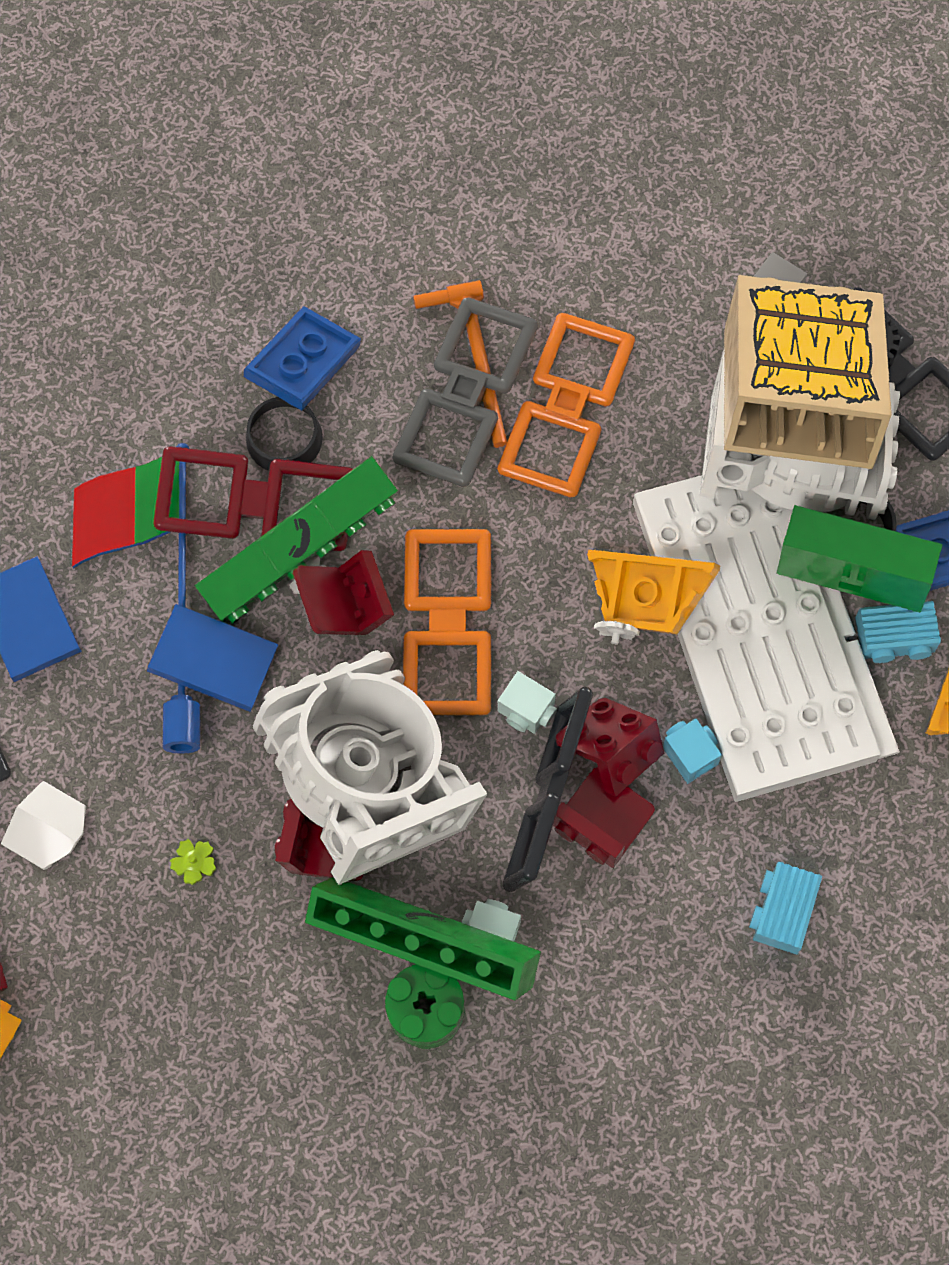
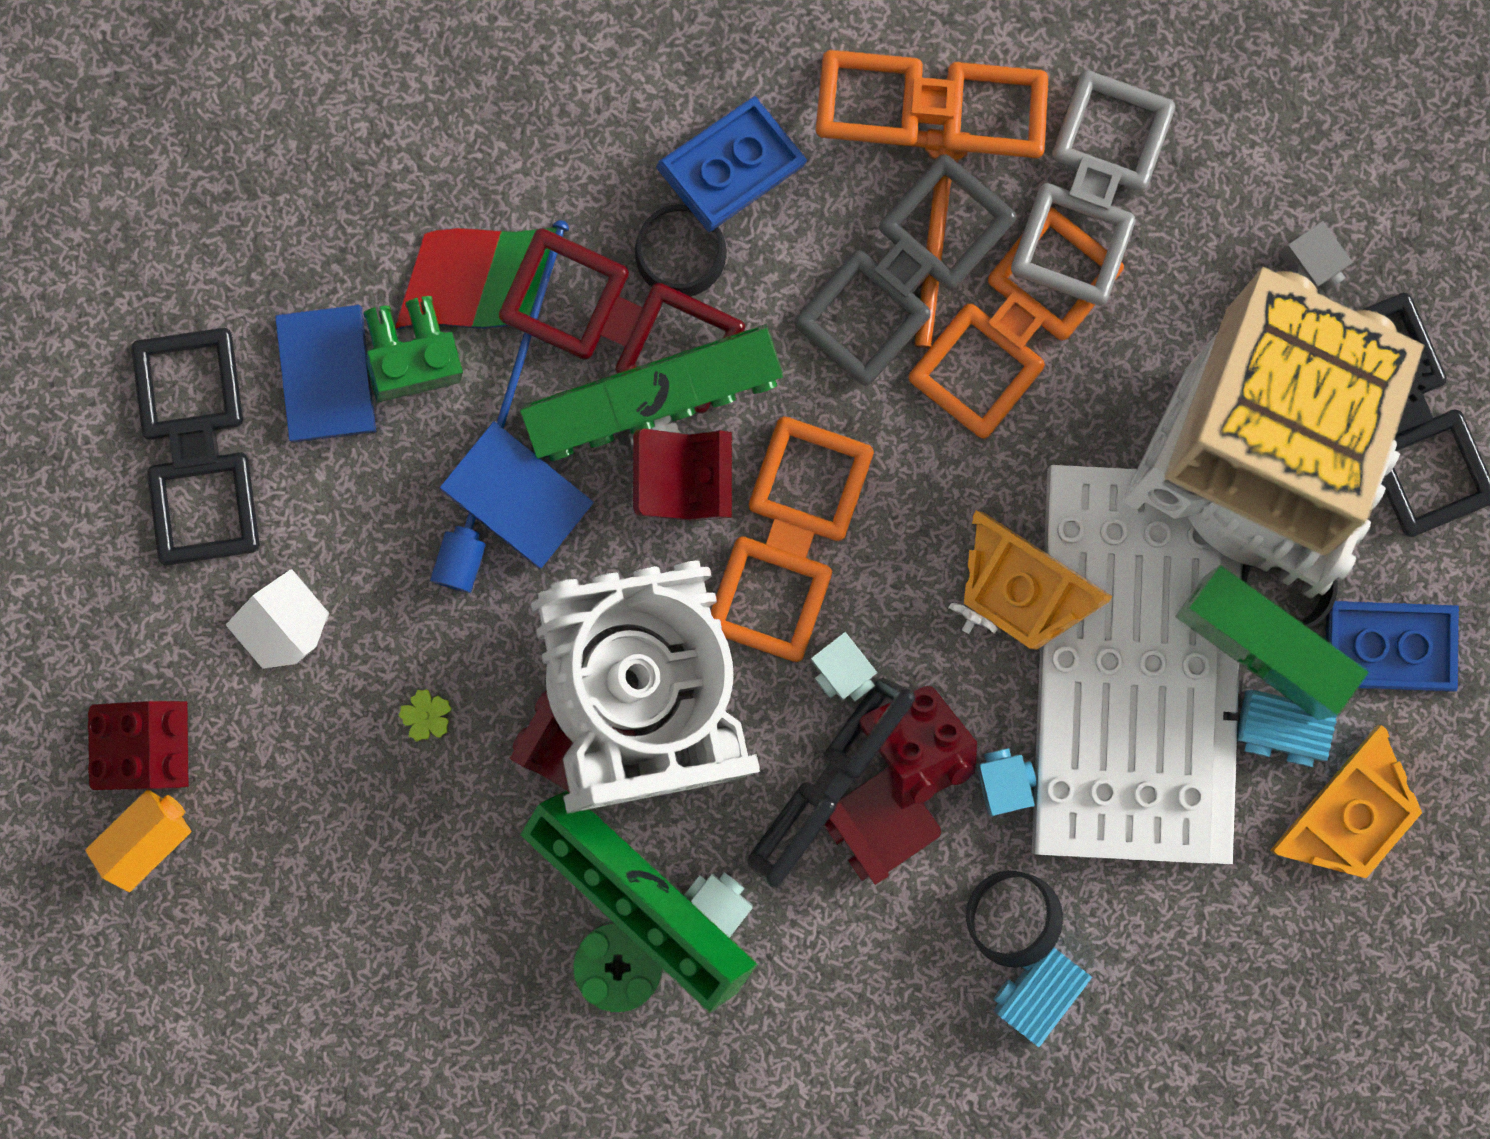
camera: 20 degrees right, 15 degrees up
none -> green brick [363,296,463,403]
none -> orange bar [815,50,1048,158]
none -> black tyre [966,870,1063,968]
none -> light grey bar [1011,70,1175,306]

